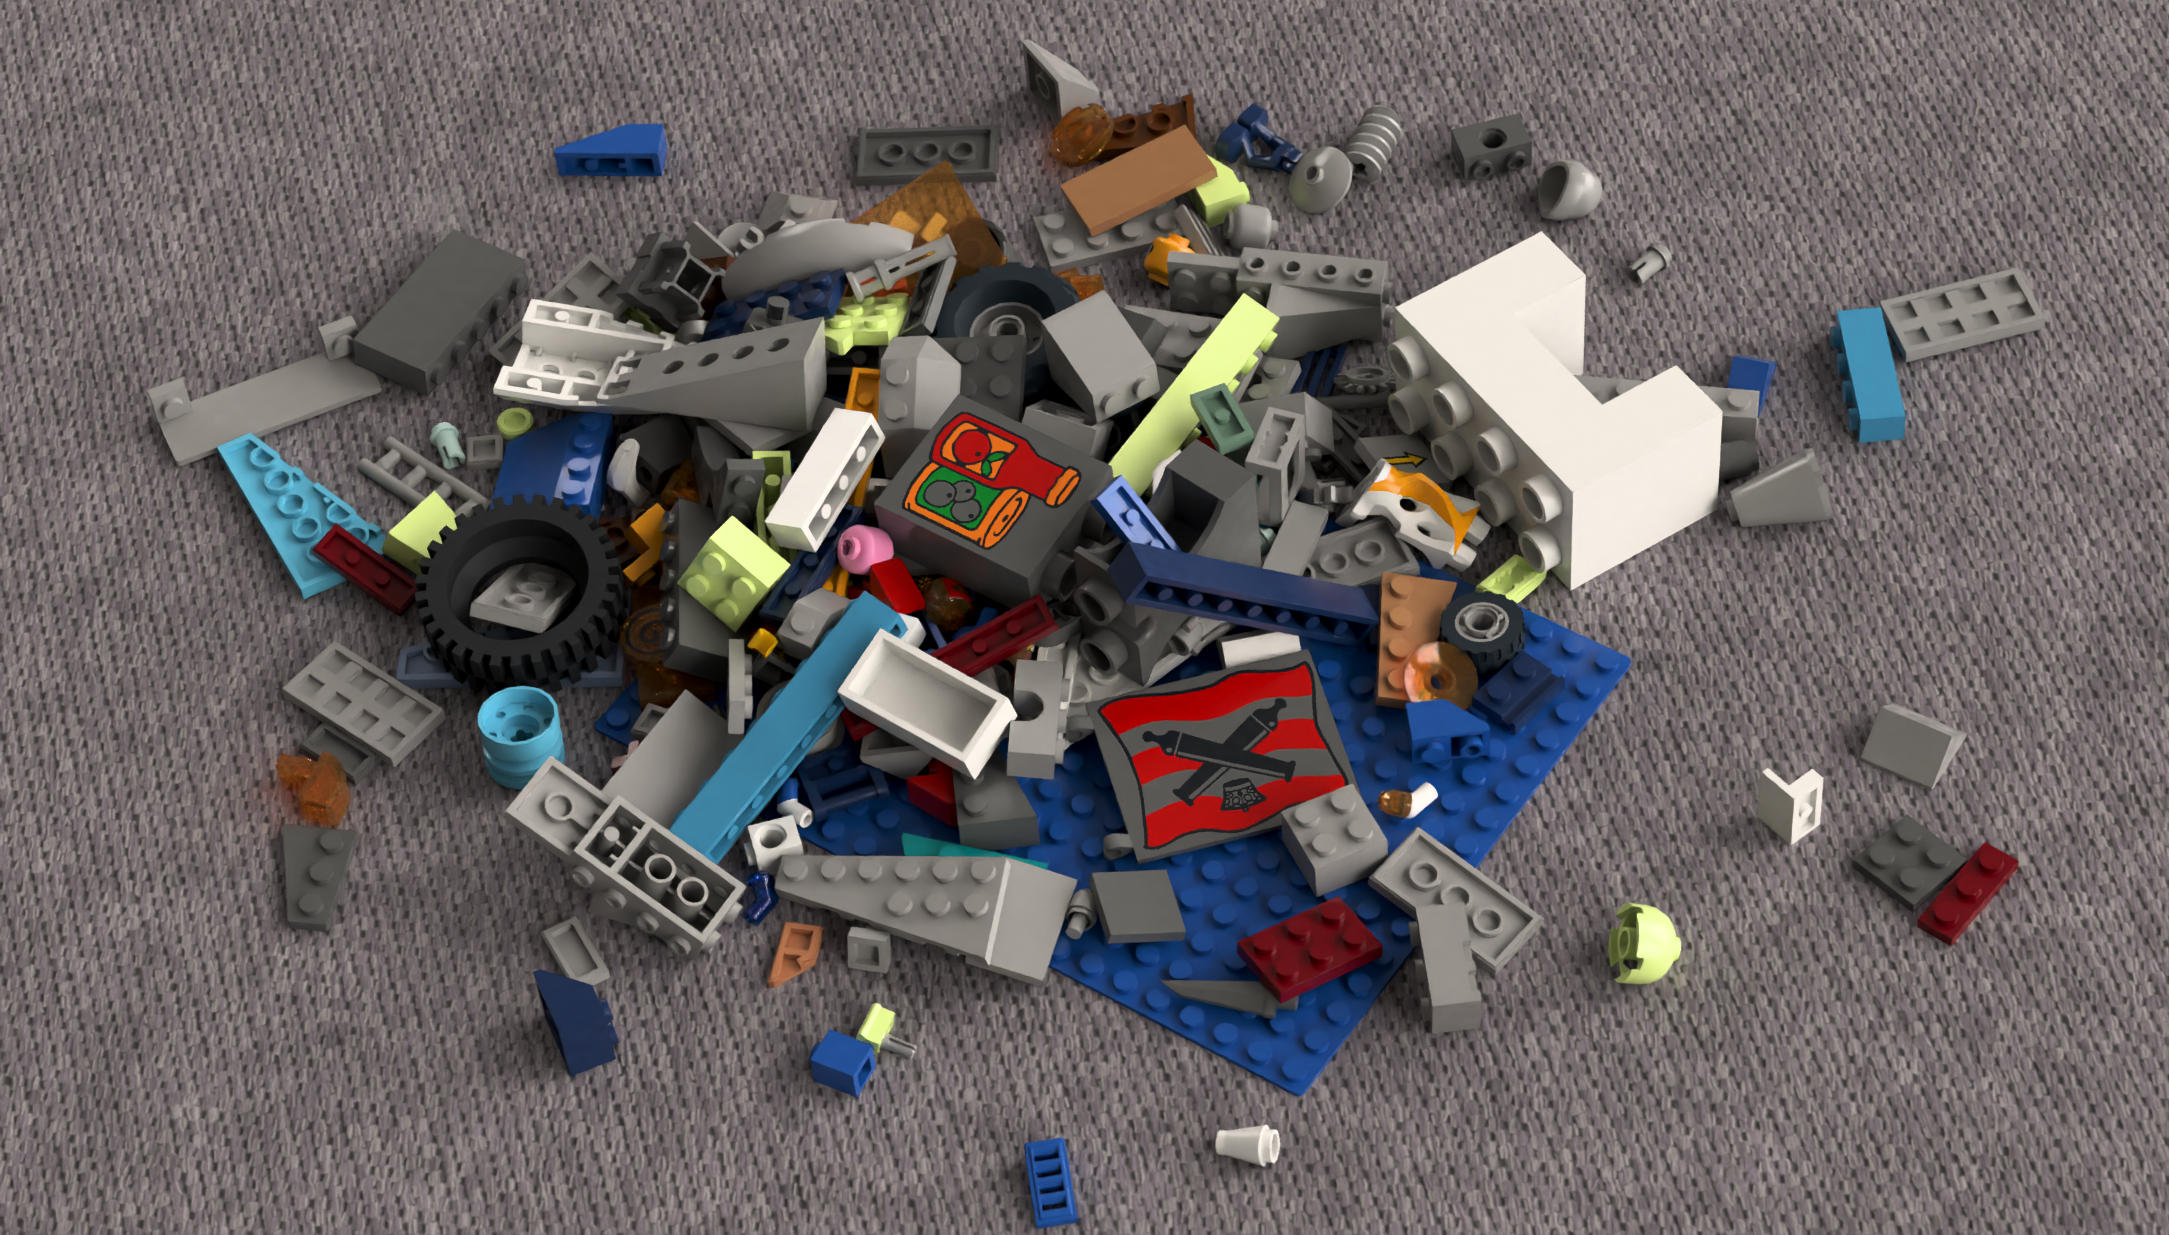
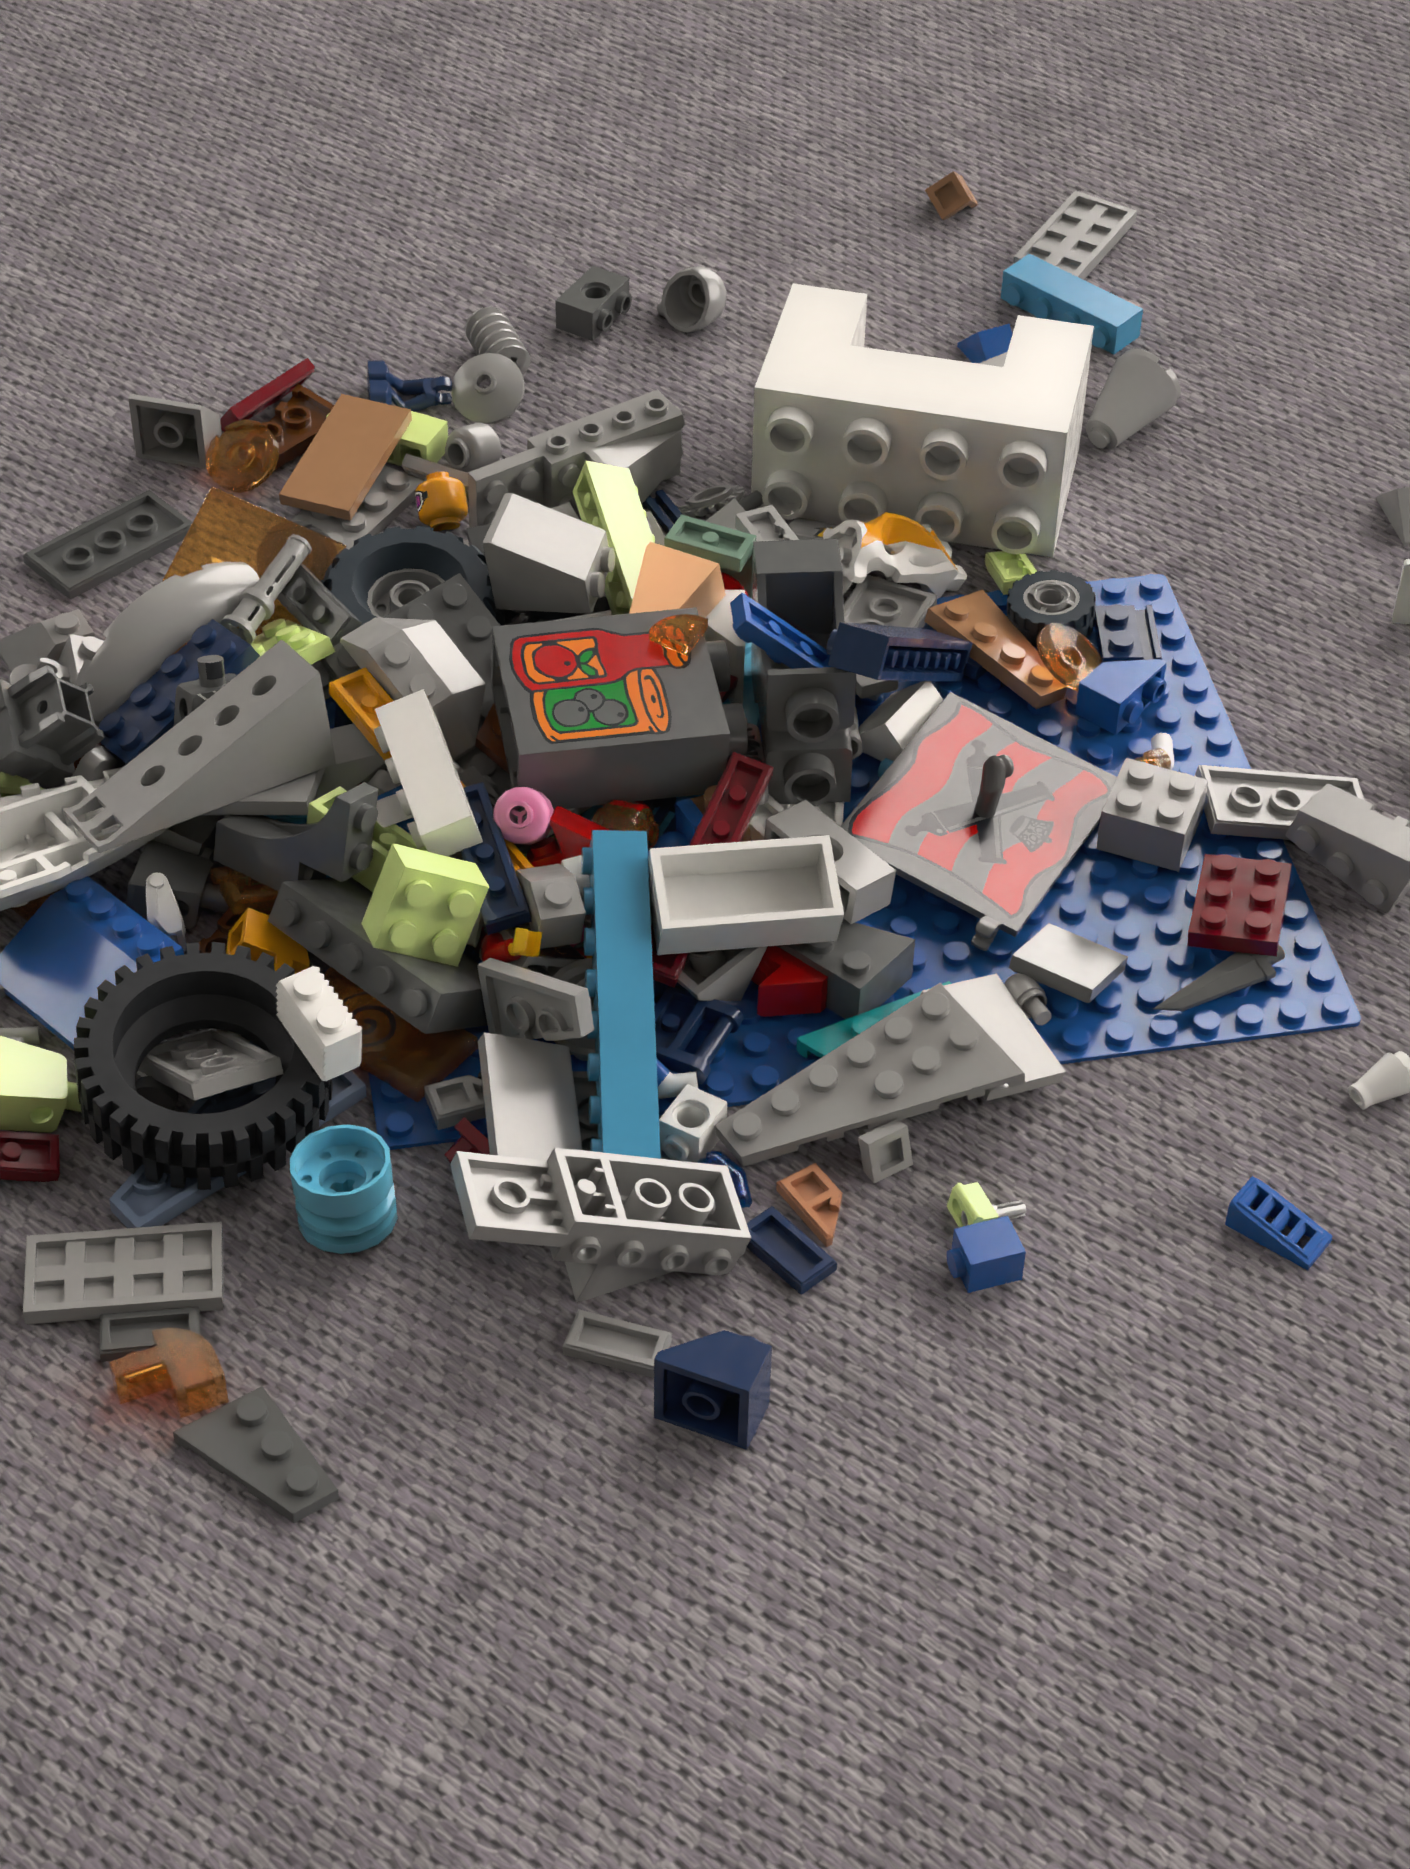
camera: 50 degrees left, 5 degrees down
none -> dark red tile [220,358,316,433]
none -> white brick [276,966,362,1081]
none -> light nougat slope [629,542,726,622]
none -> clear orange tile [649,614,708,656]
none -> dark blue tile [746,1206,837,1295]
none -> medium nougat panel [925,171,978,220]
none -> dark grey arm [975,754,1014,818]

